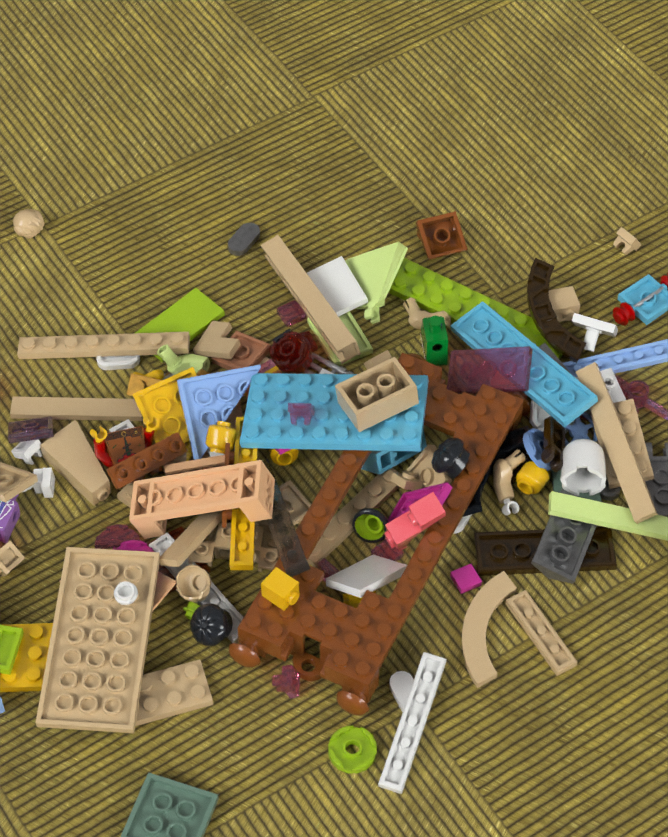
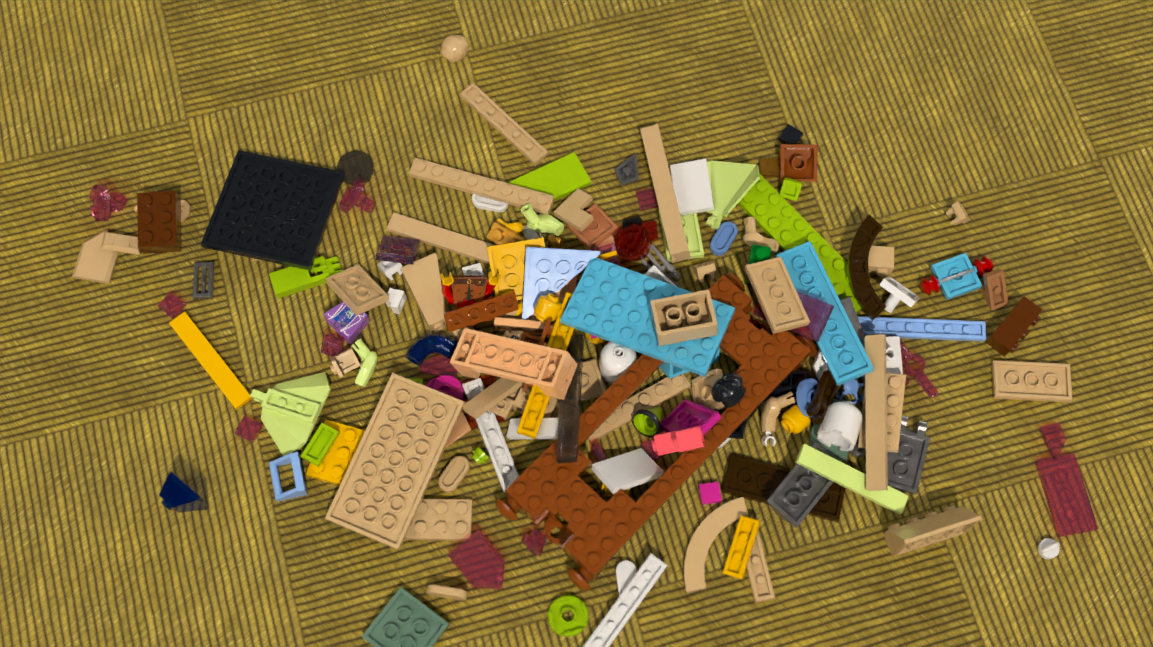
camera: 15 degrees right, 15 degrees up
white plate [114,581,138,605] -> none
tan hair [175,564,211,602] -> none
black piece [190,603,233,646] -> none
flat silver tile [228,223,260,256] -> none
yellow brick [261,567,300,611] -> none
tile [288,403,315,426] -> none
tan plate [390,471,423,490] -> none
none -> yellowish green arm [351,339,378,387]
none -> clear blue cylinder [405,334,458,366]
none -> tan tile [426,584,468,600]
none -> tan tile [438,456,470,493]
none -> clear pink tile [448,530,505,590]
none -> tan tile [460,83,548,166]
none -> white tile [506,418,563,439]
none -> white cylinder [598,342,637,383]
none -> flat silver piece [614,154,639,186]
none -> medium blue tile [710,222,738,256]
none -> yellow tile [723,515,761,580]
none -> tan tile [745,257,810,334]
none -> pearl gold tile [759,158,779,178]
none -> black tile [778,124,804,144]
none -> lime plate [780,177,802,201]

